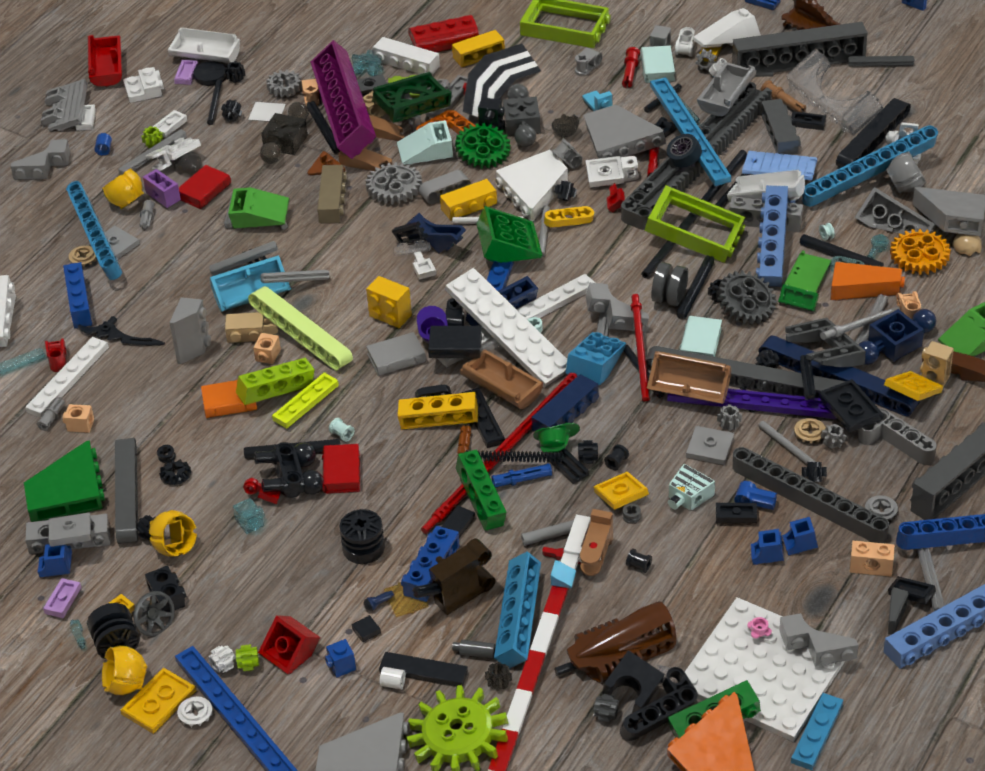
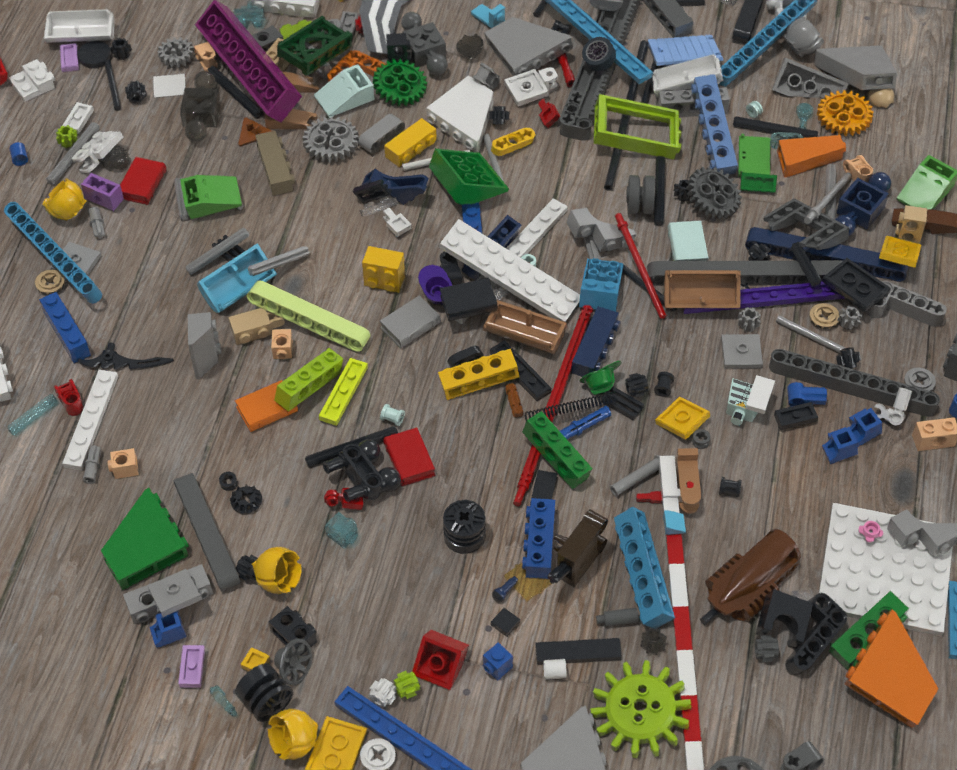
camera: 20 degrees left, 10 degrees up
none -> white tile [745,375,775,414]
none -> white bar [875,388,912,425]

